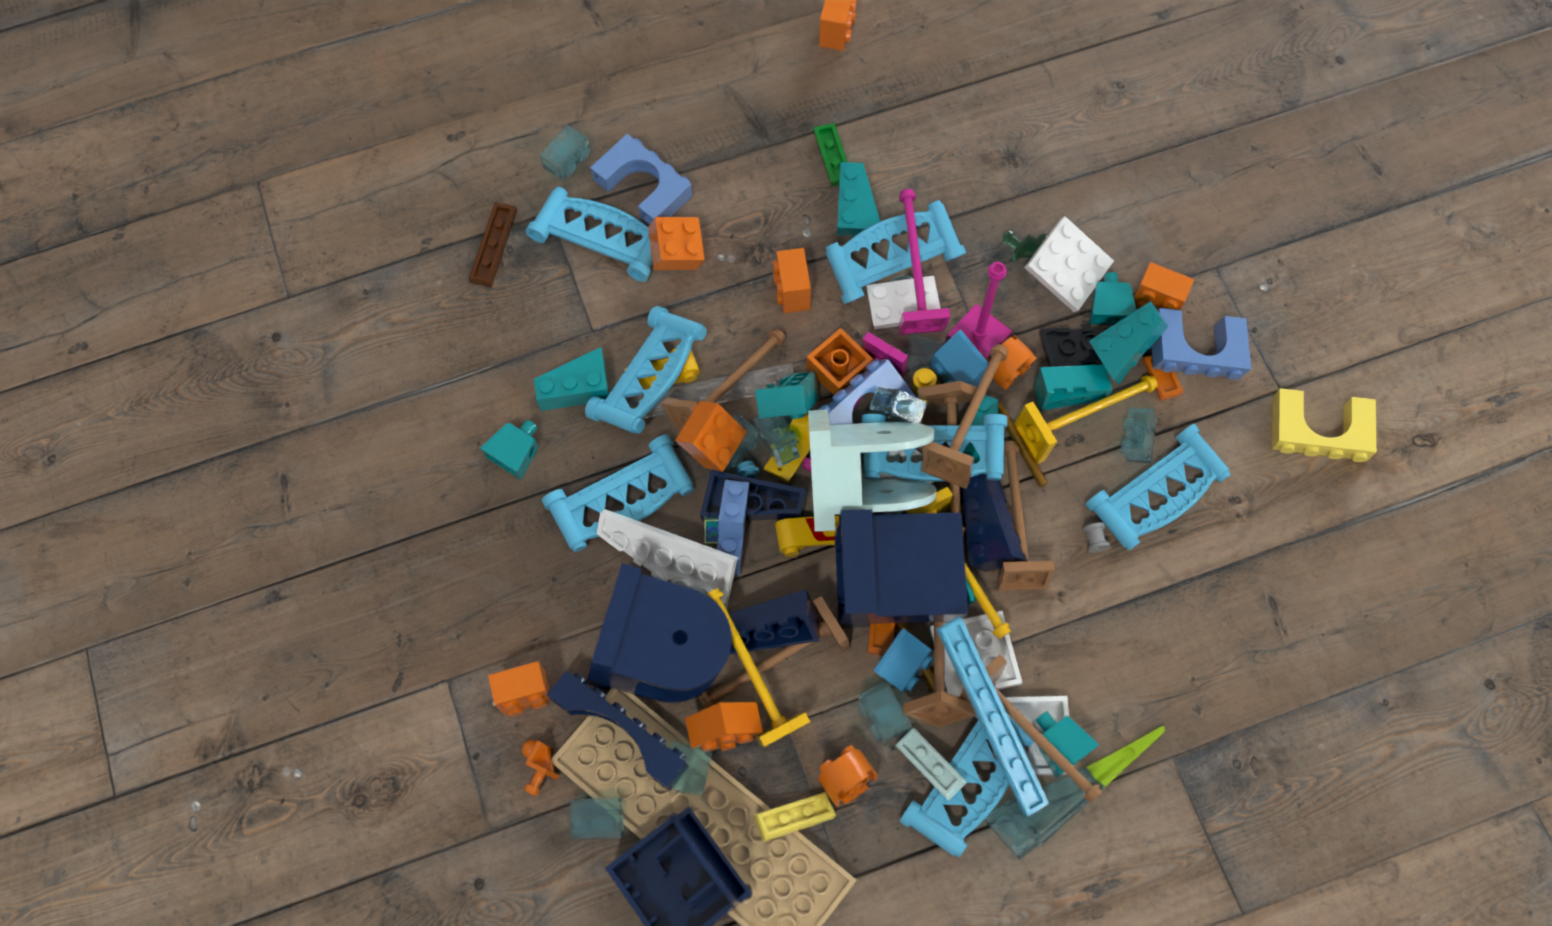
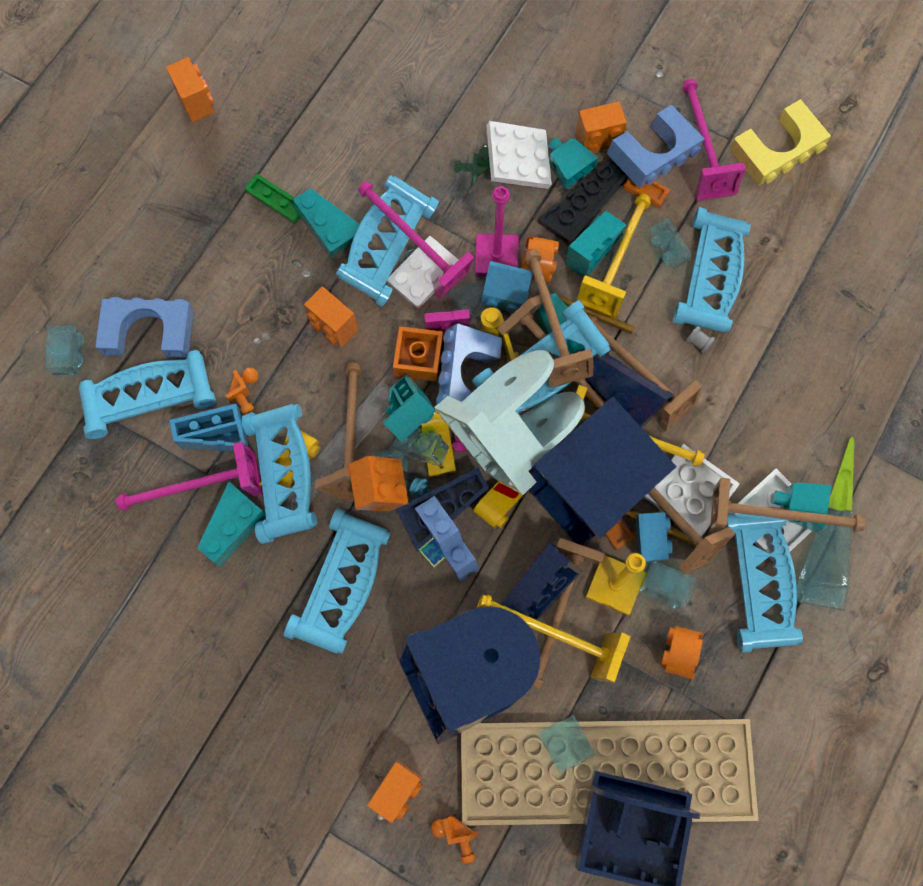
camera: 40 degrees left, 5 degrees up
reddish brown tile [469,203,517,287] -> none
teal torso [480,419,538,480] -> none
dark blue arch [547,670,689,792] -> none
clear light blue plate [569,797,624,839] -> none
white wing [596,509,738,609] -> none
orange brick [648,217,705,270] -> none
orange brick [685,702,763,752] -> none
light yellow tile [754,792,836,842] -> none
clear light blue torso [869,387,927,424] -> none
light aqua tile [895,727,967,801] -> none
medium azure tile [936,617,1049,817] -> none
teal wedge [1089,301,1168,384] -> none
none -> dark pink tile [116,442,263,511]
none -> dark azure wedge [169,404,249,452]
none -> orange piece [226,367,259,415]
none -> yellow tile [585,553,646,616]
none -> dark pink tile [682,79,746,201]

